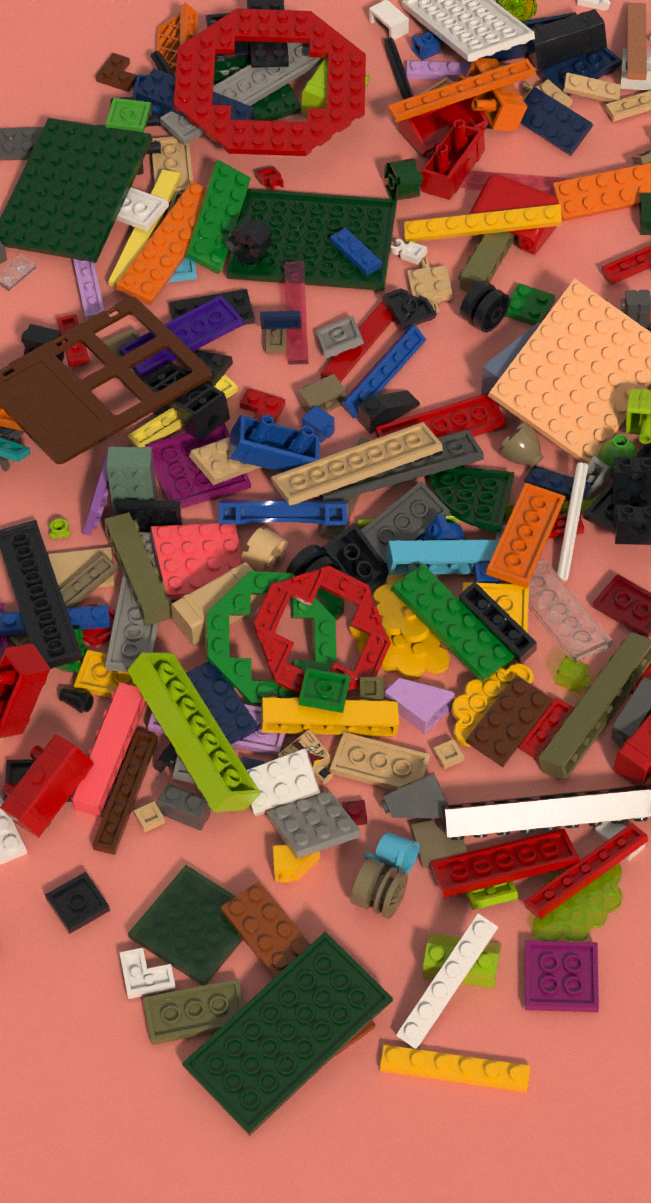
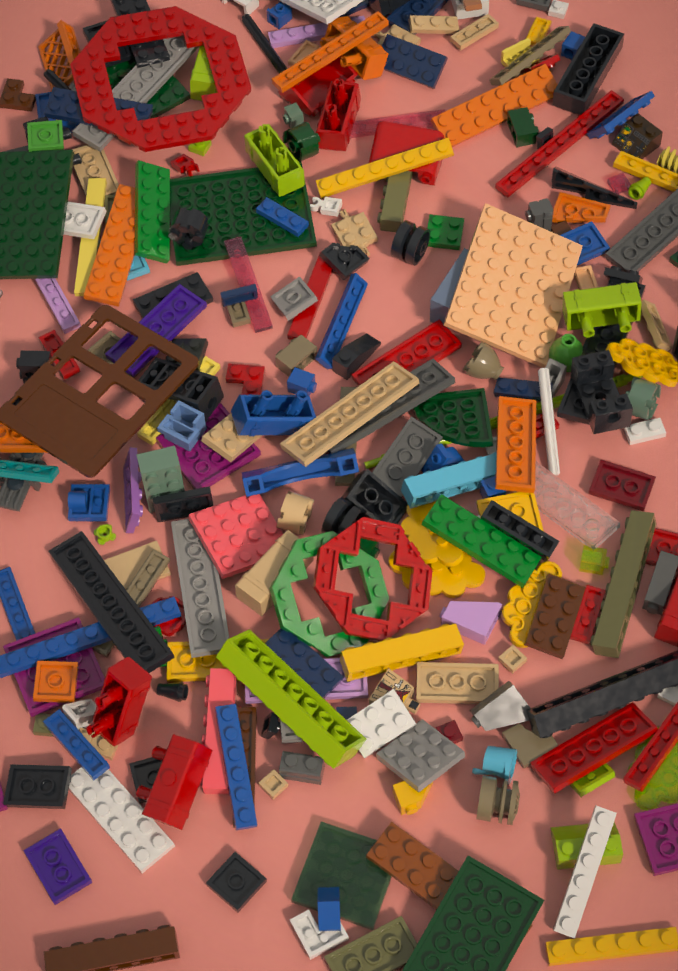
camera: 15 degrees left, 5 degrees up
olive brick [105,512,172,626] -> none
green plate [298,668,351,713] -> none
olive plate [360,677,384,700] -> none
none -> blue plate [68,484,110,521]
none -> medium blue plate [157,400,206,451]
none -> lime plate [188,140,212,156]
none -> blue plate [215,704,257,830]
none -> lime piece [244,124,305,197]
none -> sand green plate [283,103,304,128]
none -> blue slope [317,887,341,931]

